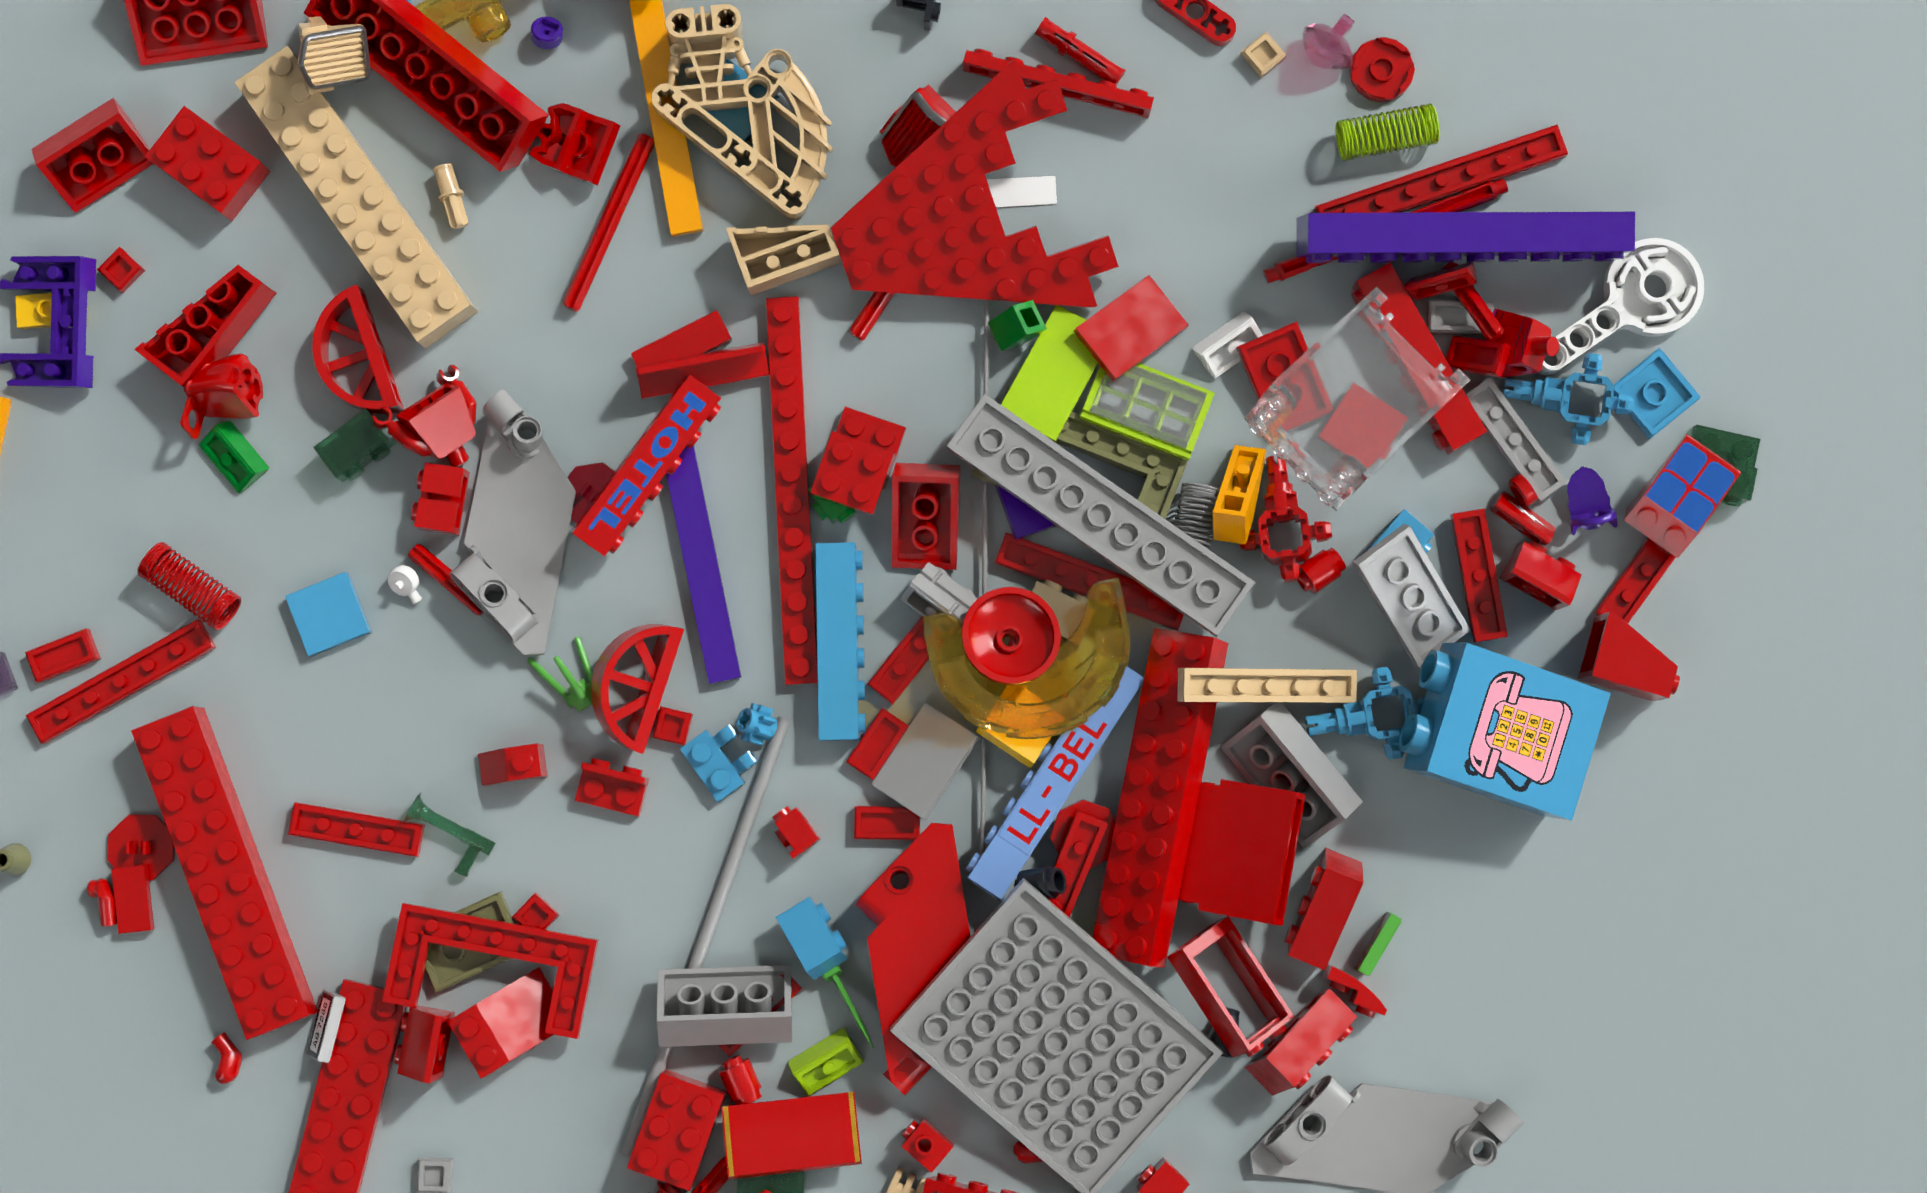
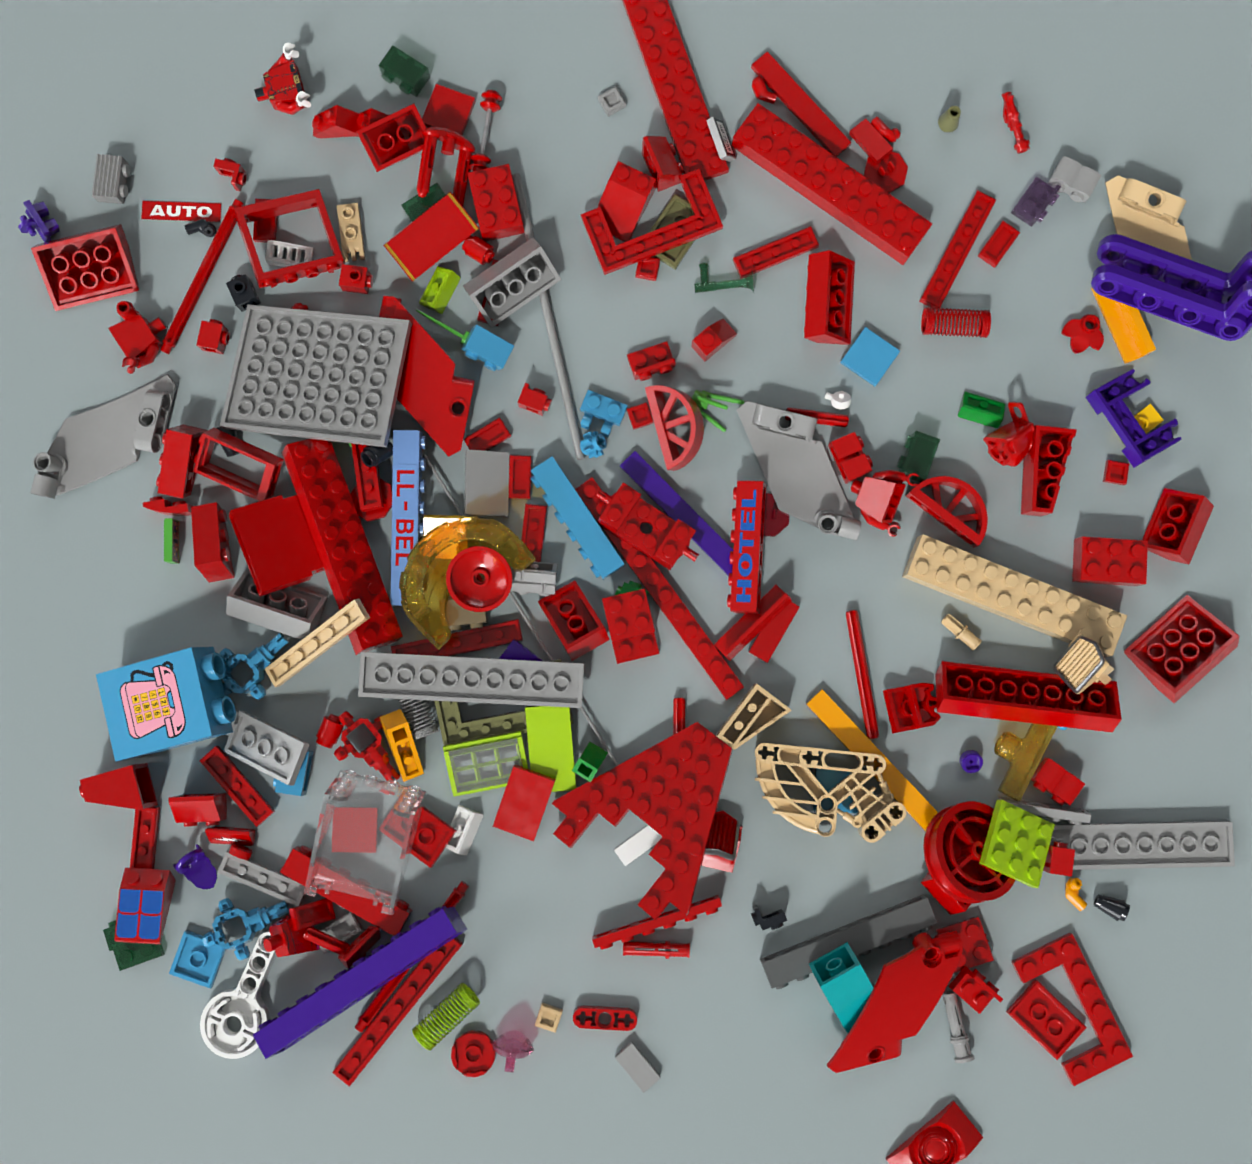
camera: 140 degrees right, 0 degrees up
none -> red brick [595,482,699,570]
none -> red tile [751,52,851,157]
none -> red slope [804,250,855,345]
none -> red plate [1061,314,1104,354]

